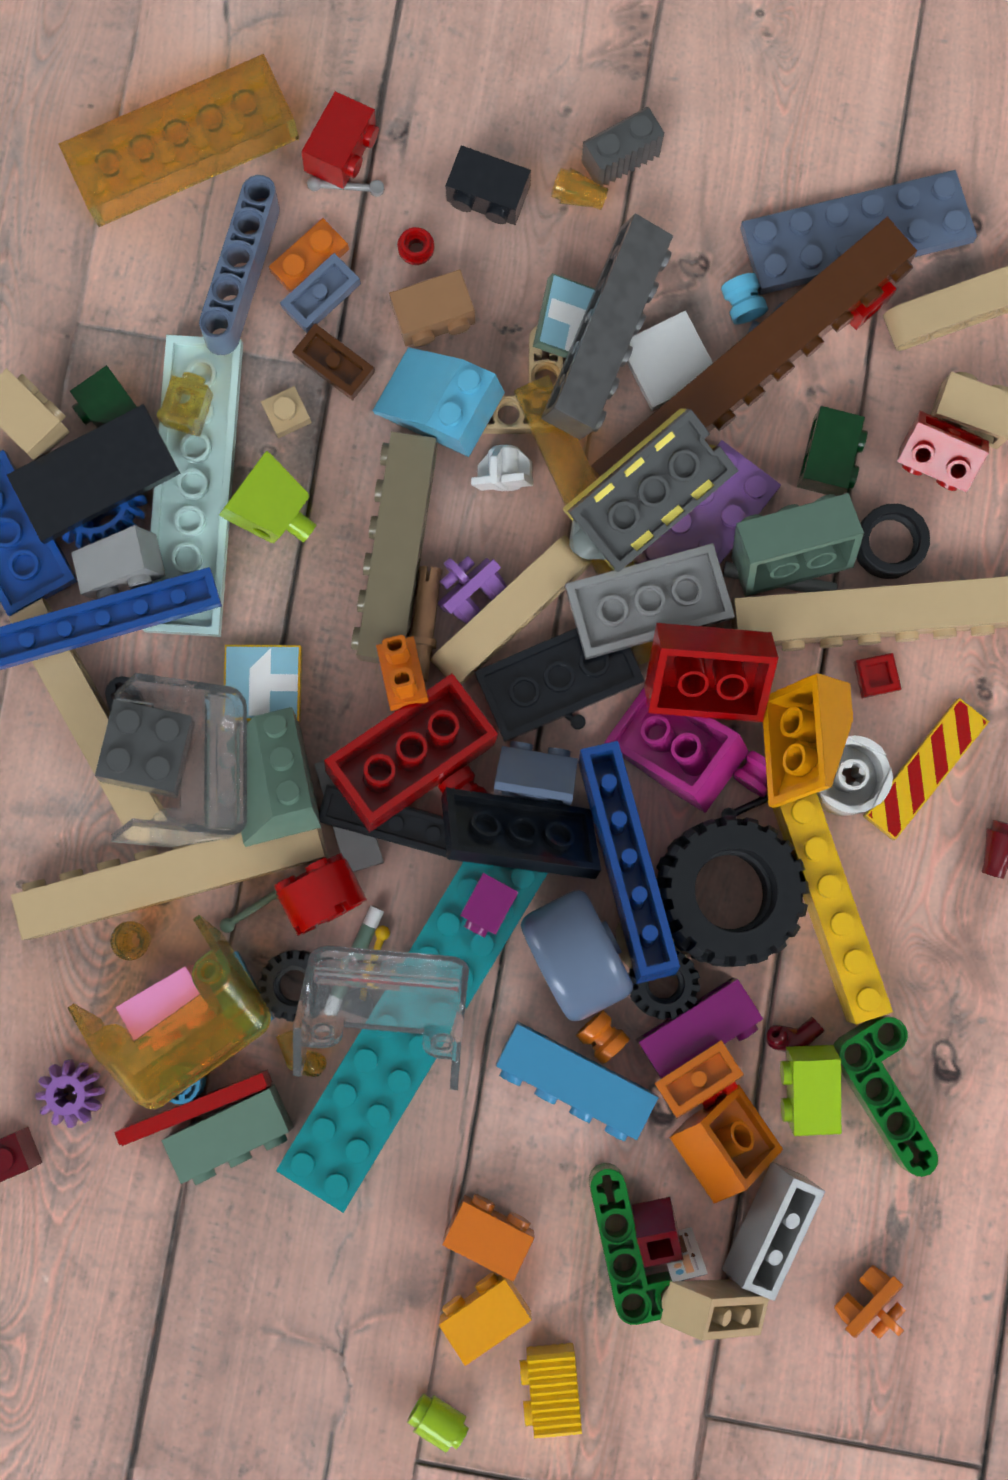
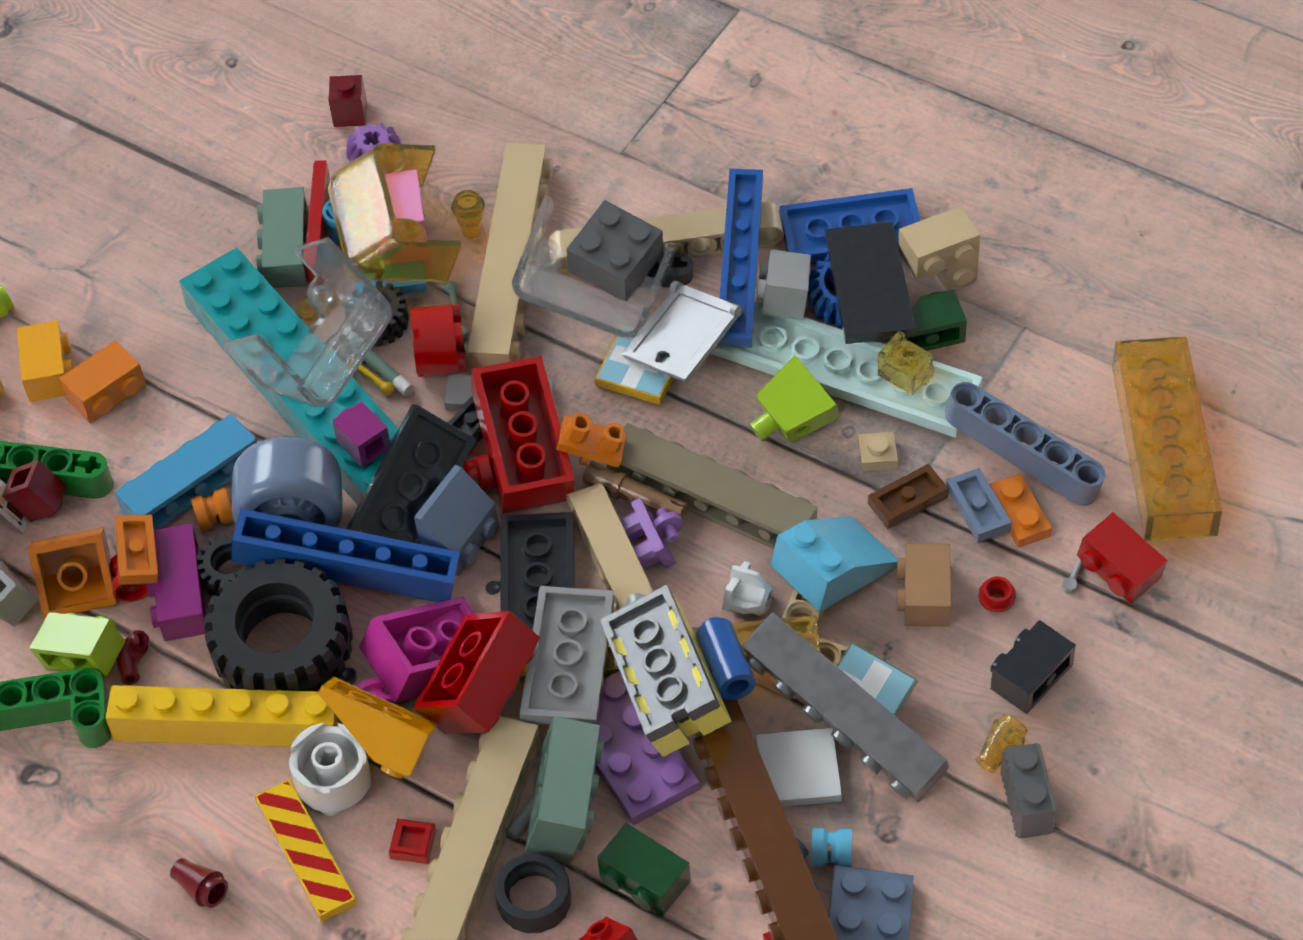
camera: 115 degrees right, 30 degrees down
sand green slope [226,707,321,847] -> none
none -> container [622,281,743,383]
none -> blue brick [696,617,756,700]

